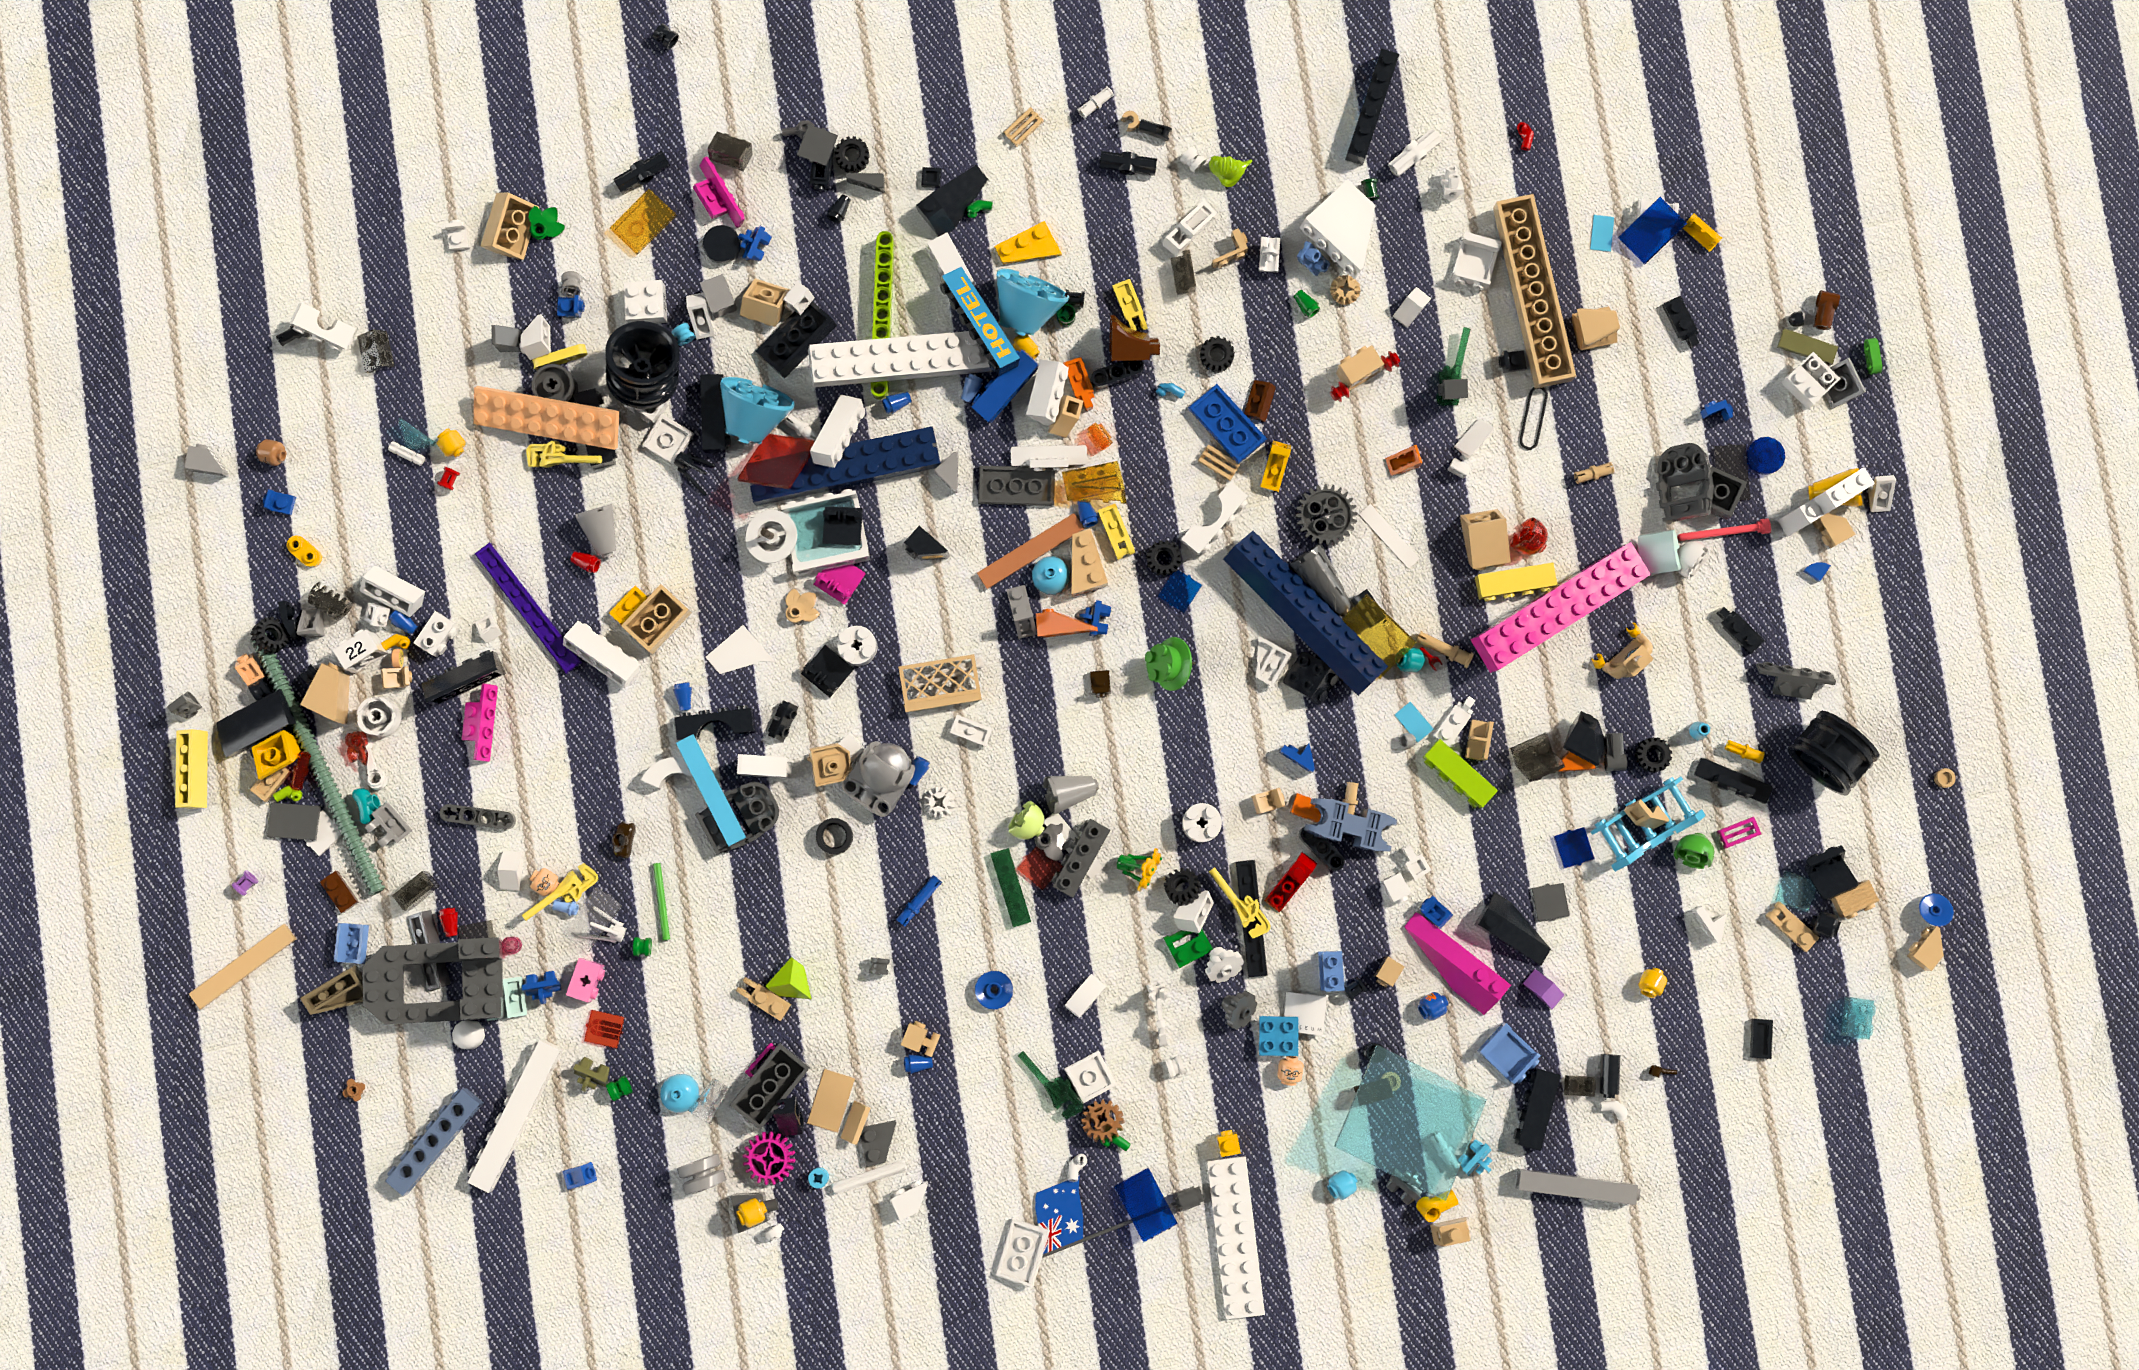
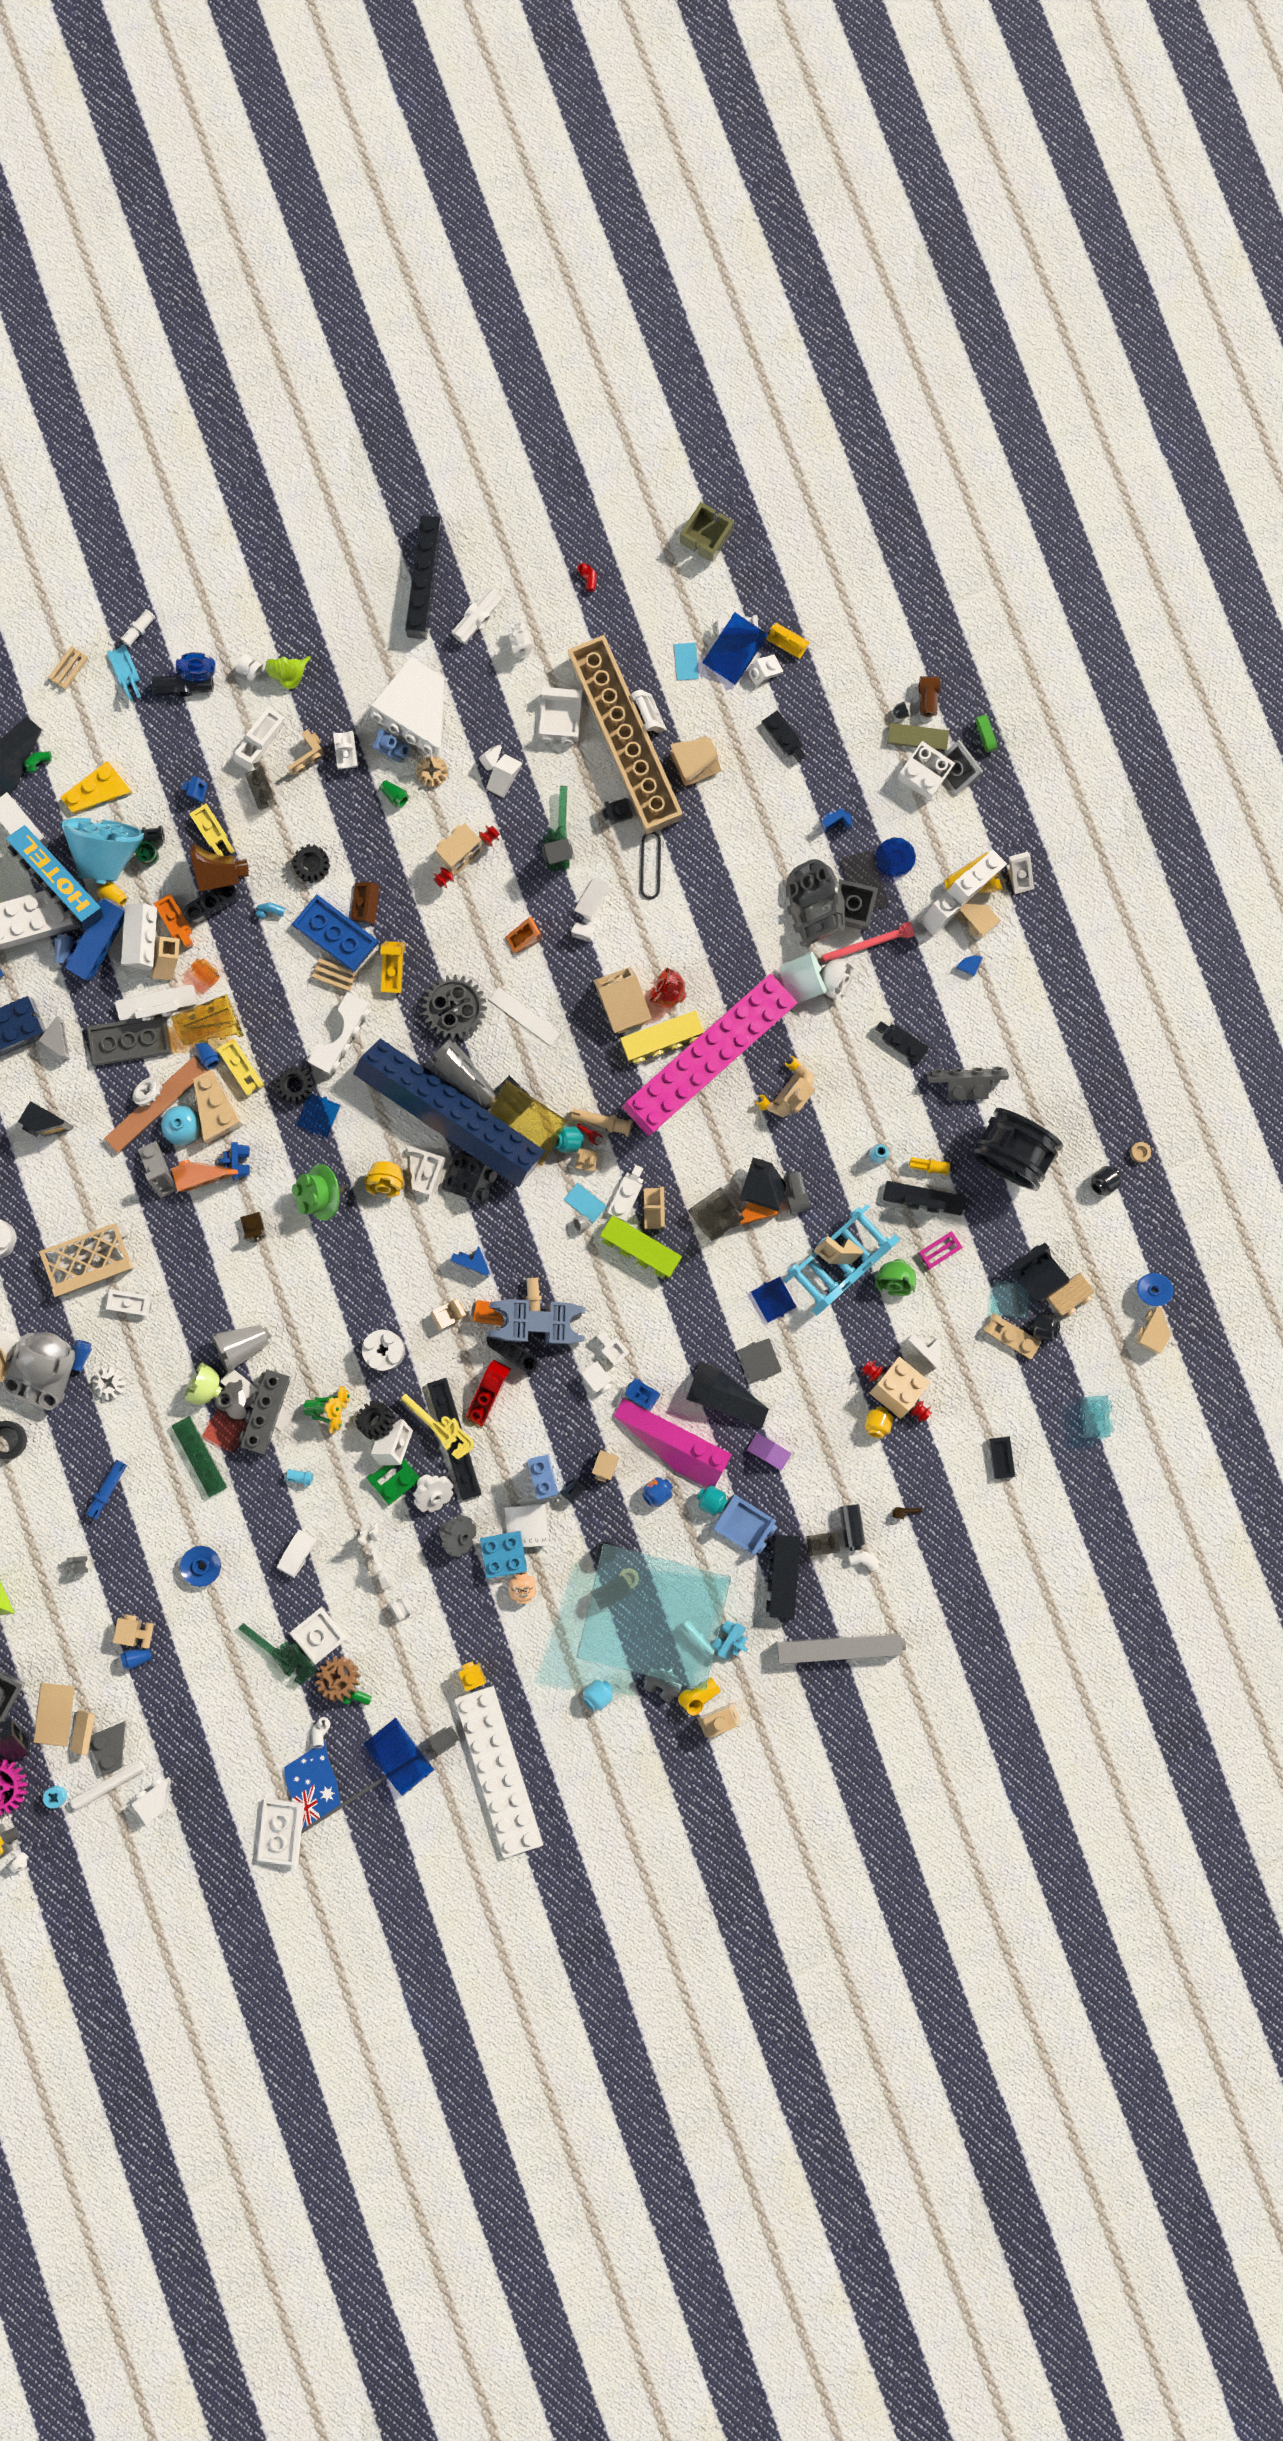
camera: 10 degrees left, 0 degrees up
black piece [1121,111,1172,141] -> none
dark green bush [1361,178,1380,201] -> none
tan pin [1574,462,1614,484] -> none
black tyre [1634,737,1672,773] -> none
none -> medium azure arm [107,644,141,701]
none -> white gear [133,1077,162,1107]
none -> clear blue tile [176,652,216,681]
none -> blue tile [181,776,208,803]
none -> medium azure pin [286,1469,313,1487]
none -> yellow cone [364,1161,404,1198]
none -> white slope [479,745,502,770]
none -> tan tile [575,1149,598,1172]
none -> white plate [631,690,667,733]
none -> olive piece [680,502,734,562]
none -> teal head [696,1485,728,1516]
none -> white bracket [748,655,783,686]
none -> tan brick [861,1356,932,1423]
none -> black head [1091,1166,1121,1196]

